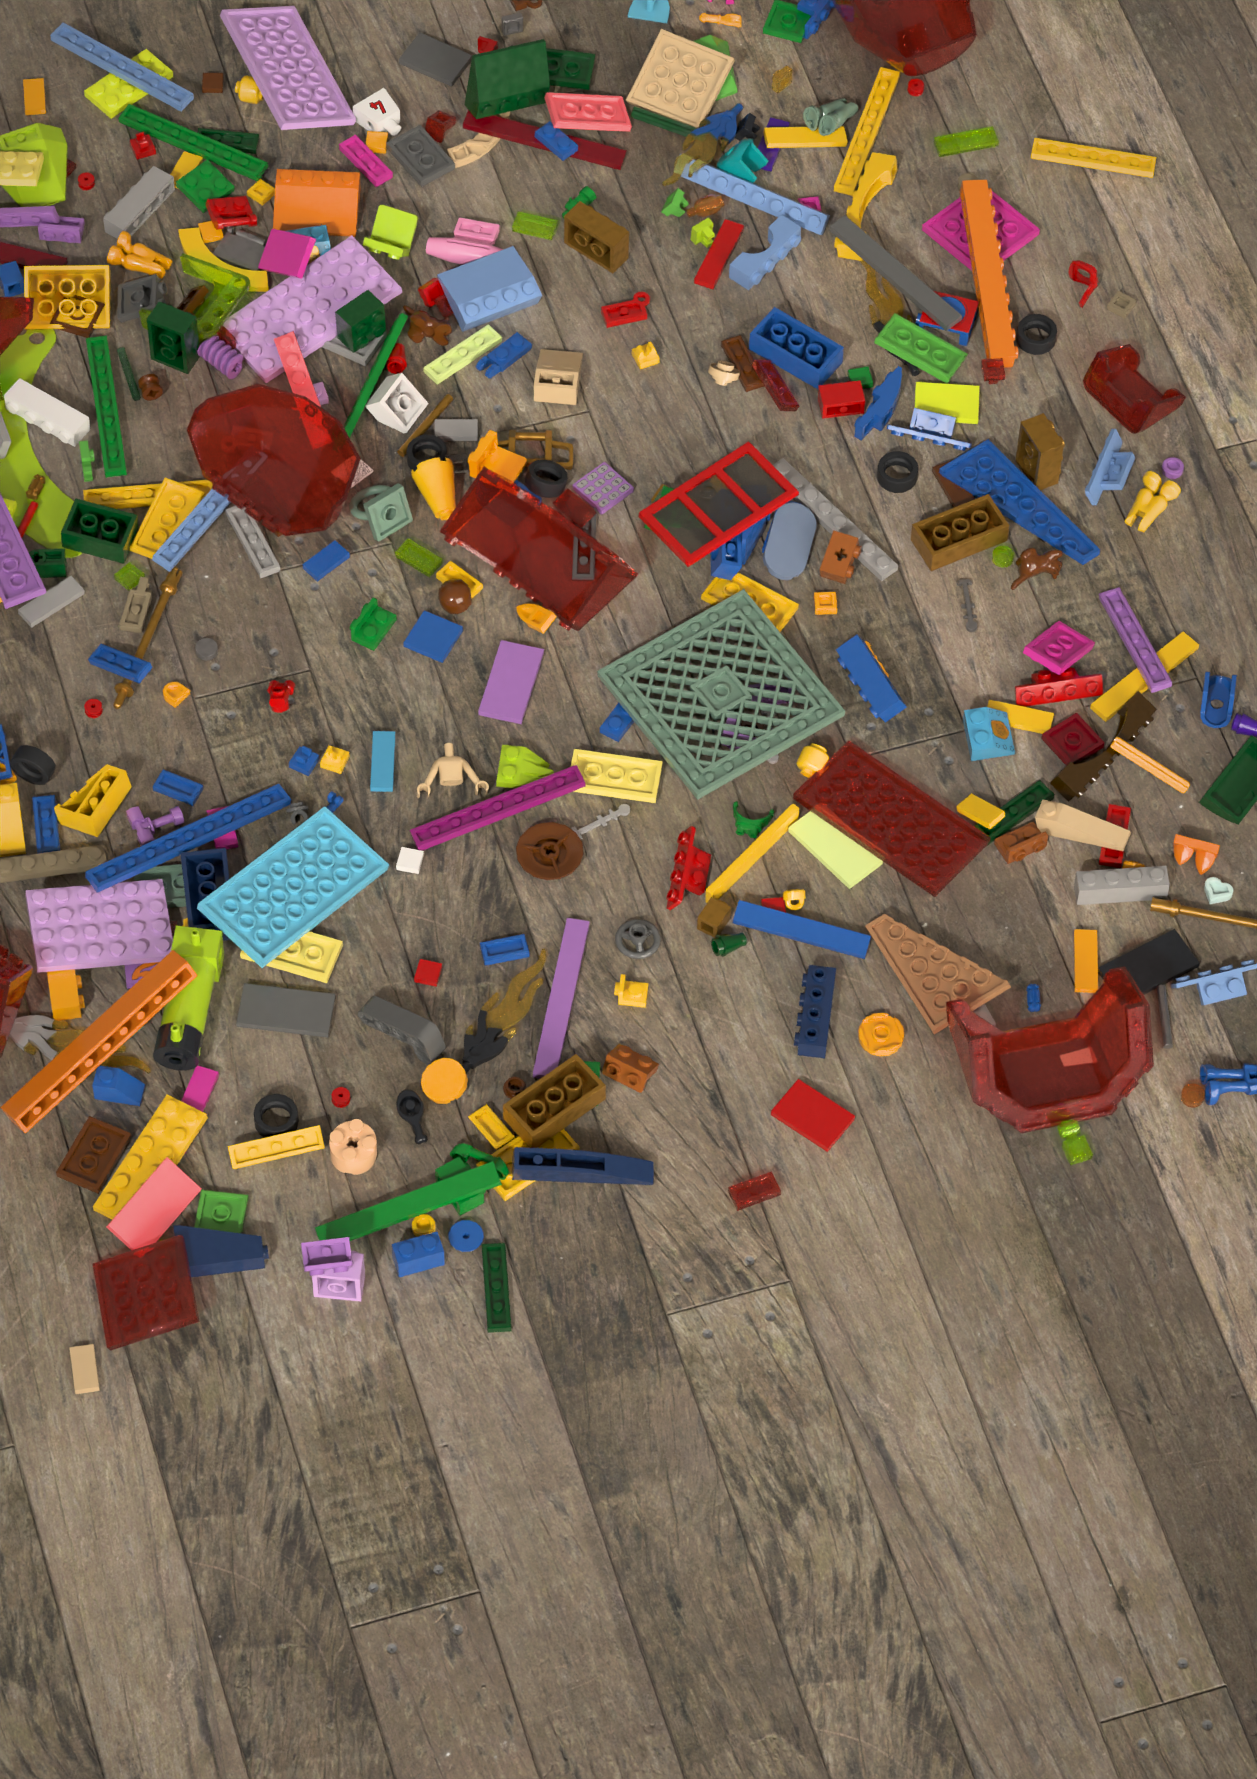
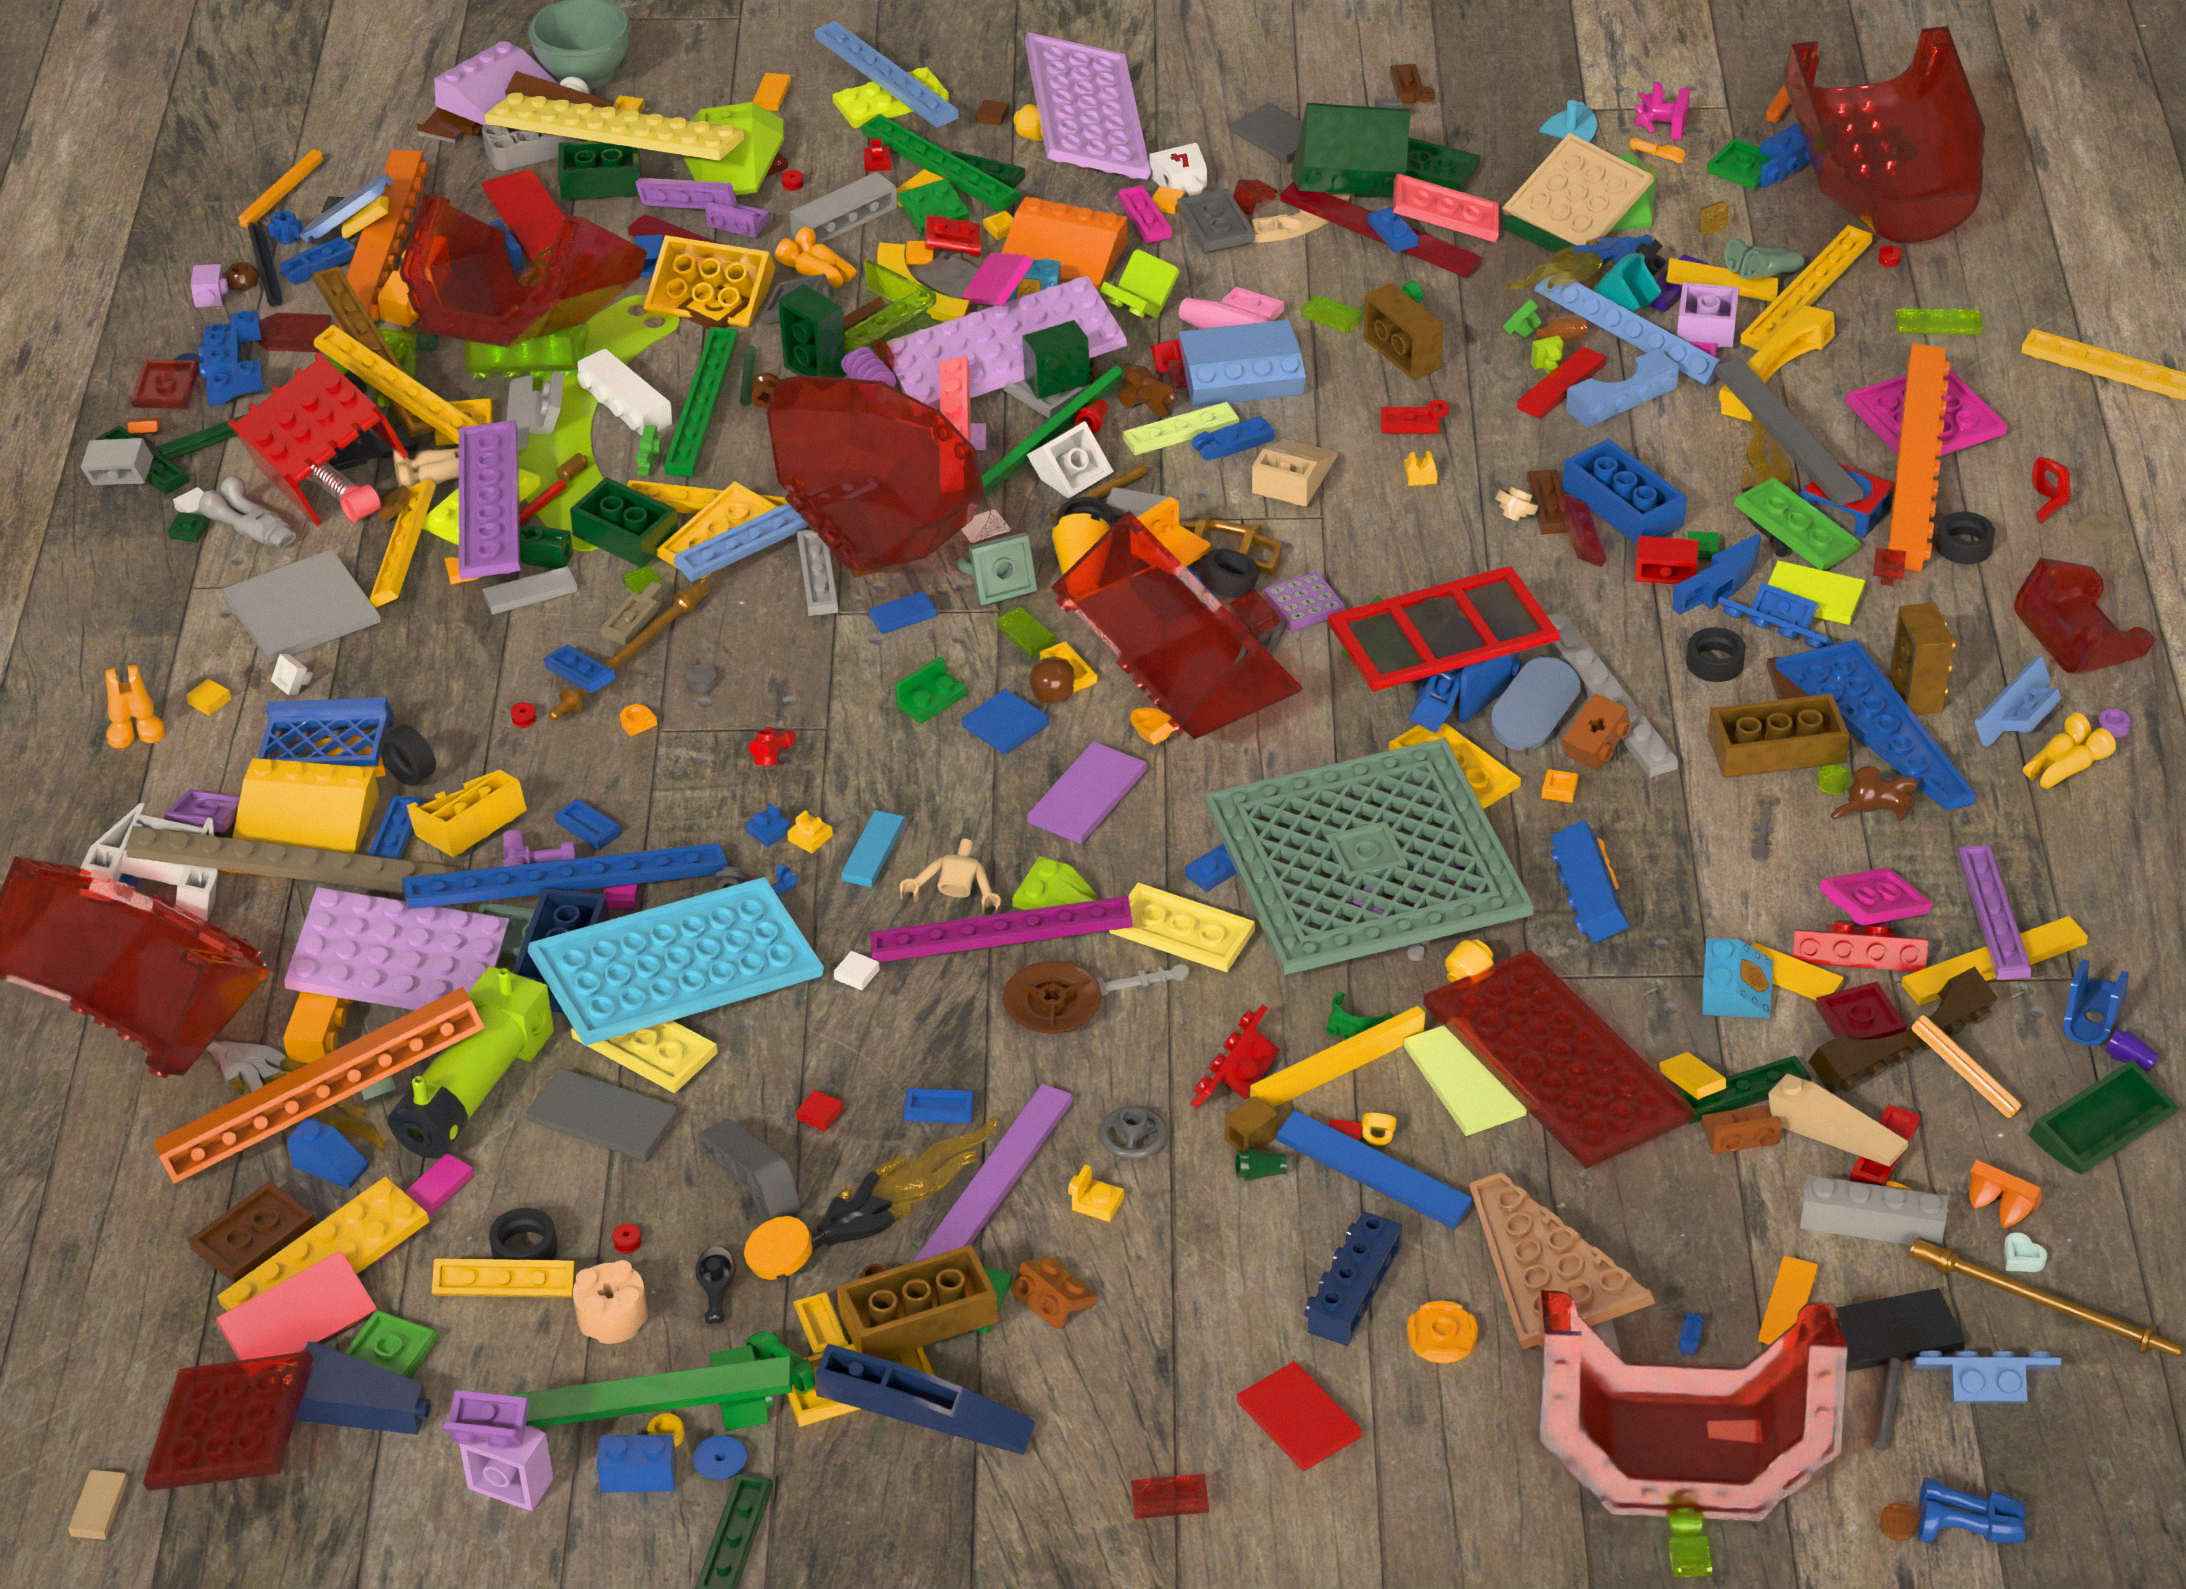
camera: 20 degrees right, 15 degrees down
none -> lavender brick [1677,282,1739,348]

